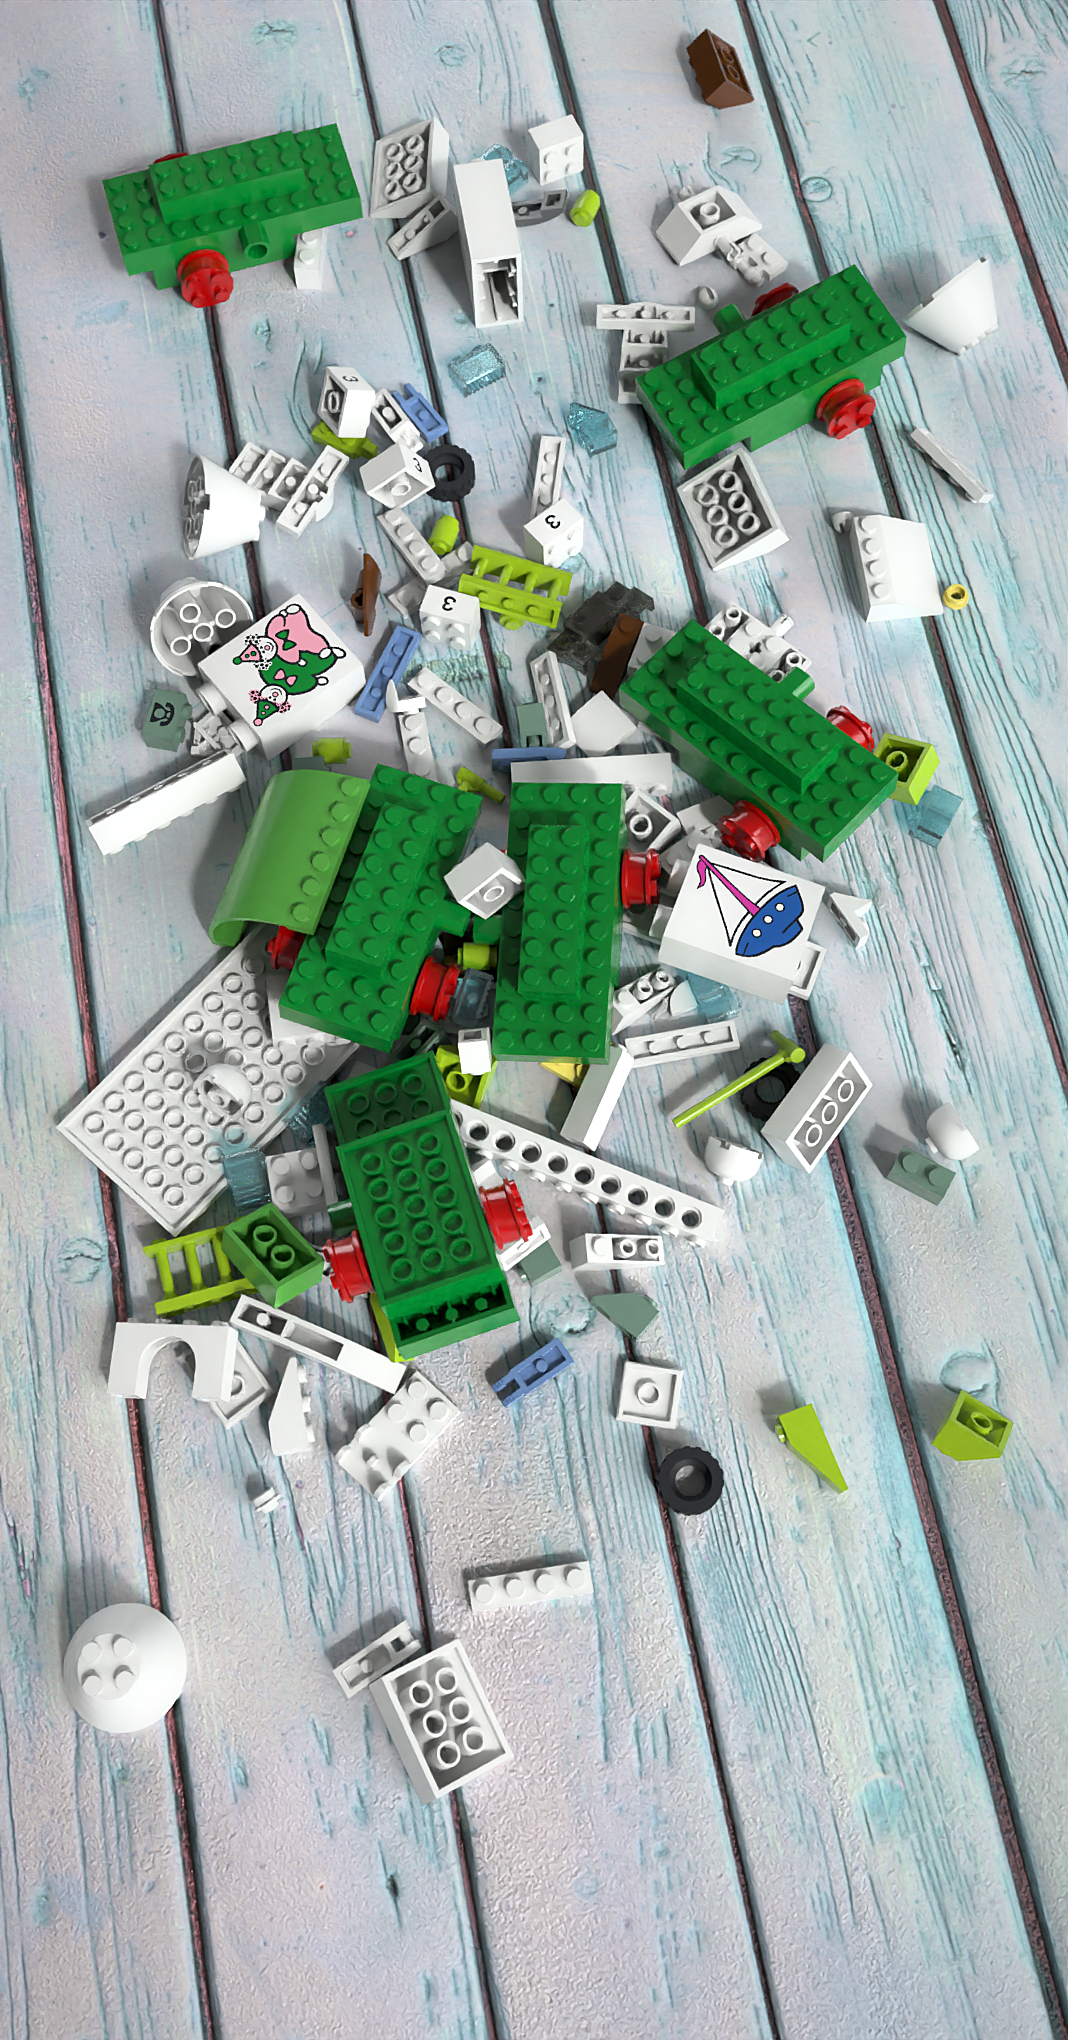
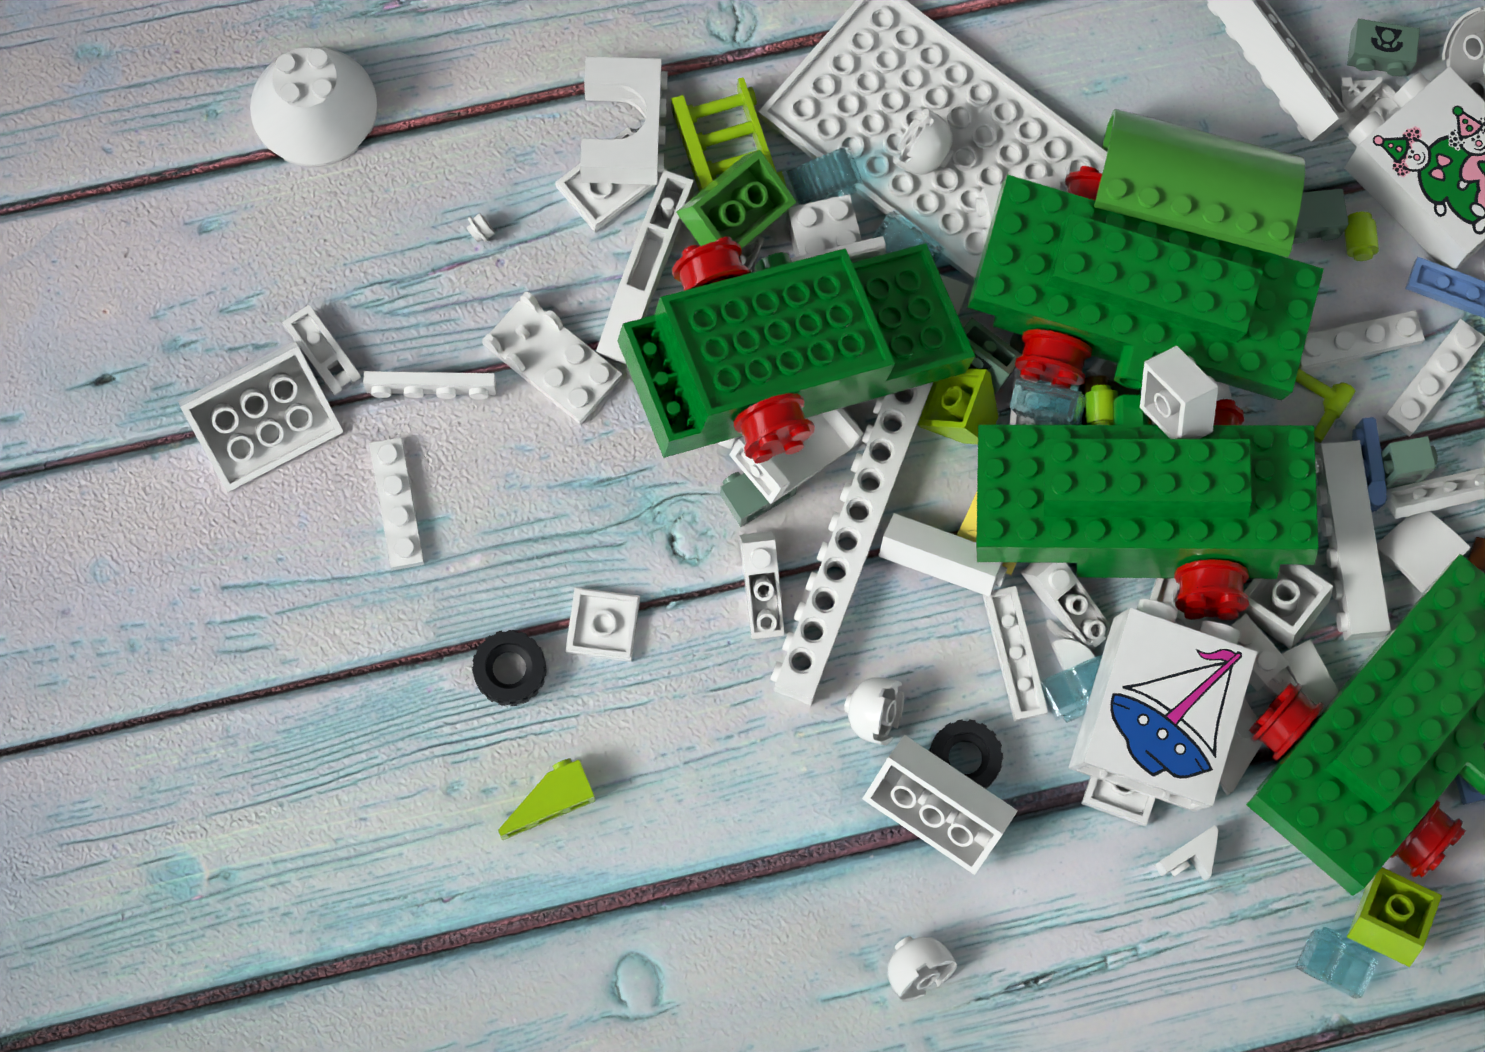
camera: 80 degrees right, 5 degrees up
white slope [268,1357,316,1456] -> none
white plate [386,679,426,715] -> none
white slope [458,1027,493,1075] -> none
medium blue hinge [491,1337,575,1408] -> none
sand green slope [591,1292,659,1343] -> none
lime bar [672,1030,805,1129] -> none
sand green brick [886,1146,956,1206] -> none
lime slope [932,1390,1014,1461] -> none
none -> white plate [363,371,497,399]

